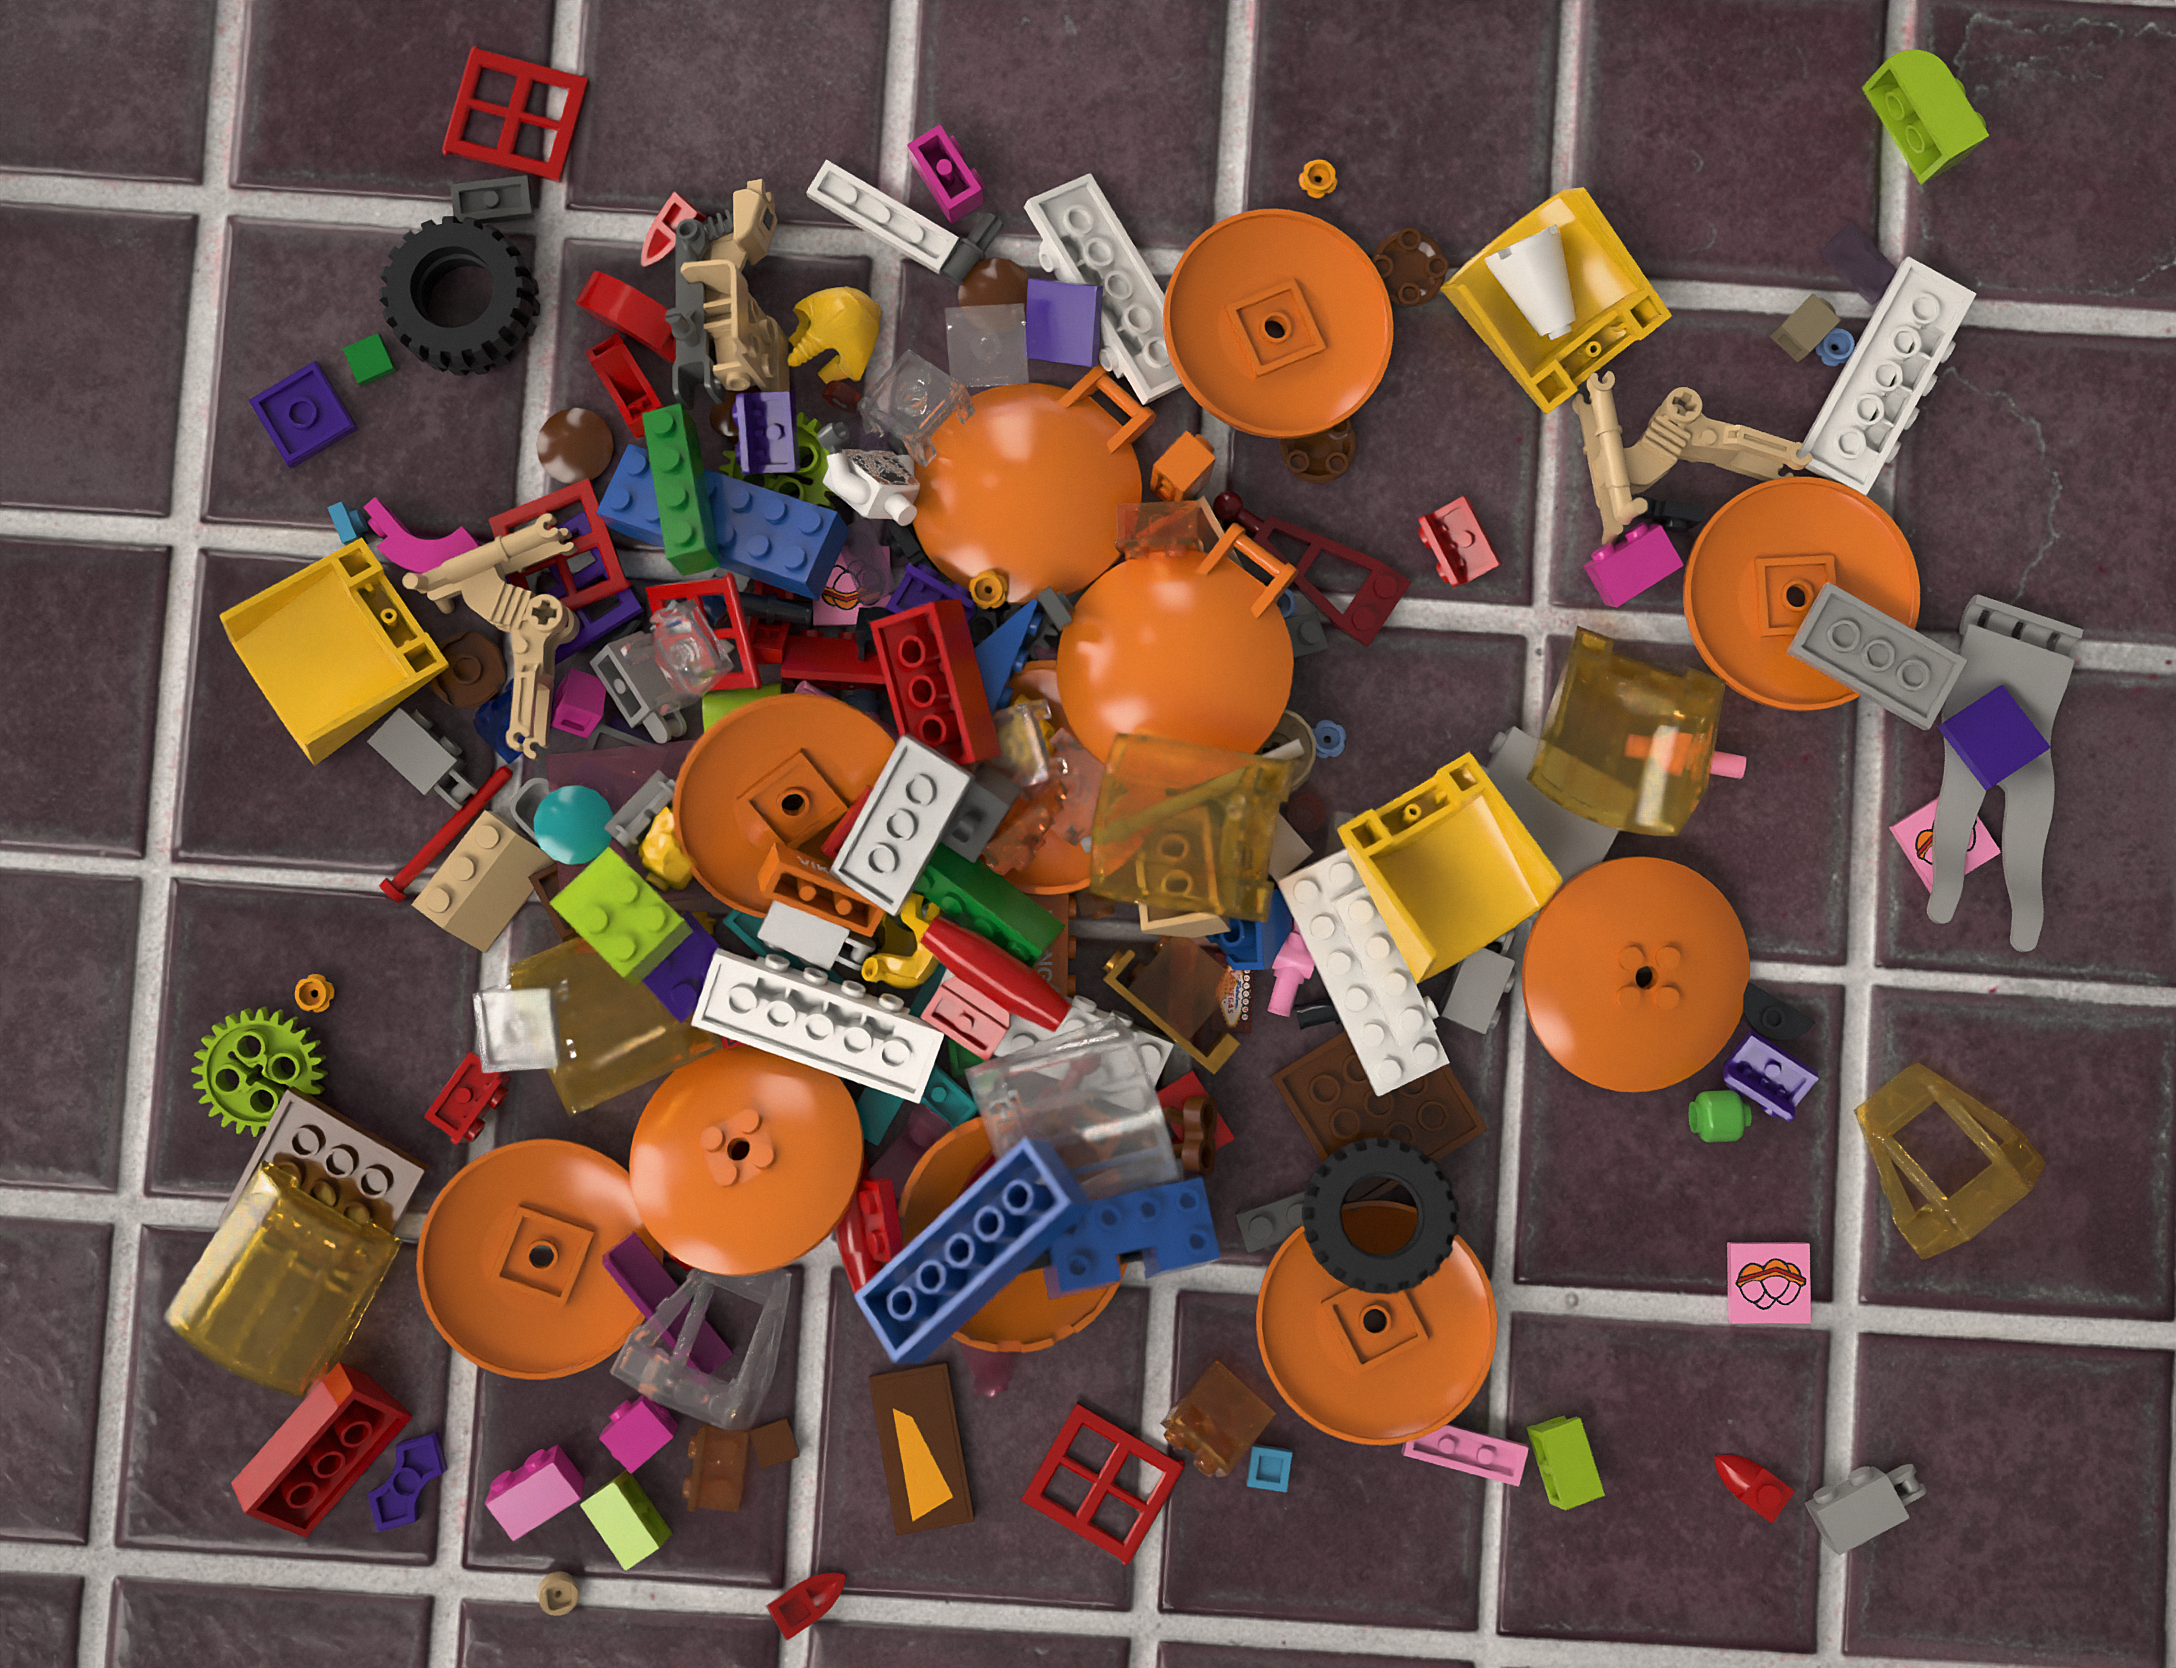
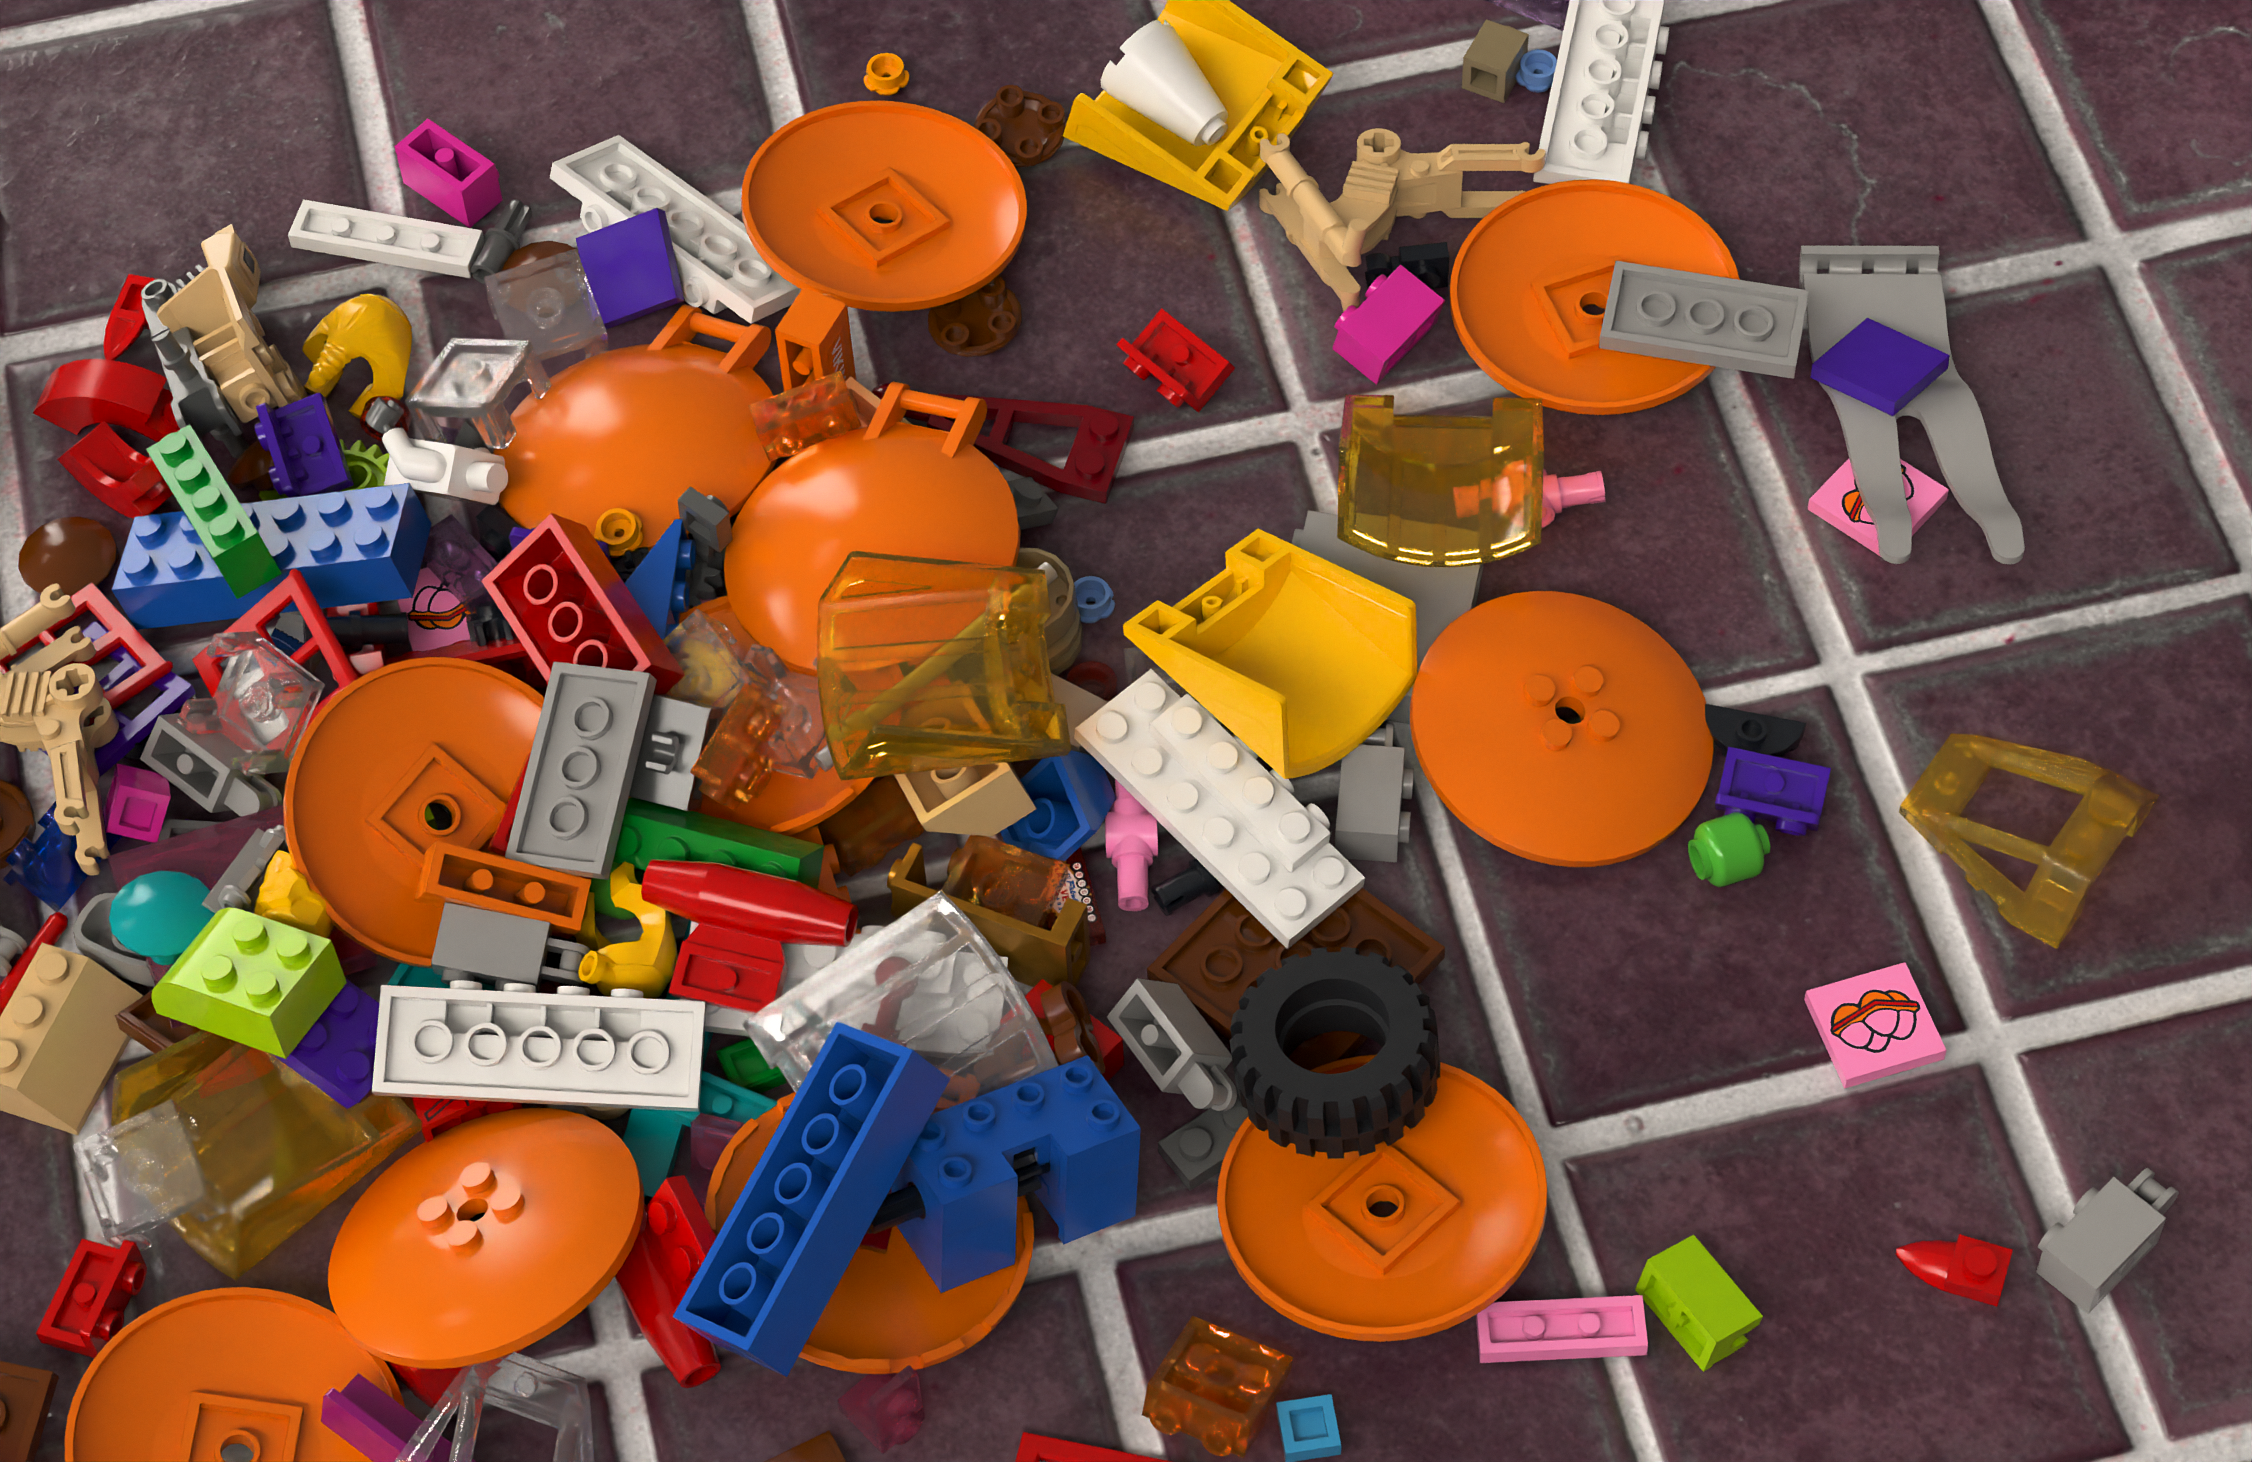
camera: 10 degrees left, 30 degrees down
none -> light grey brick [1107,978,1237,1111]

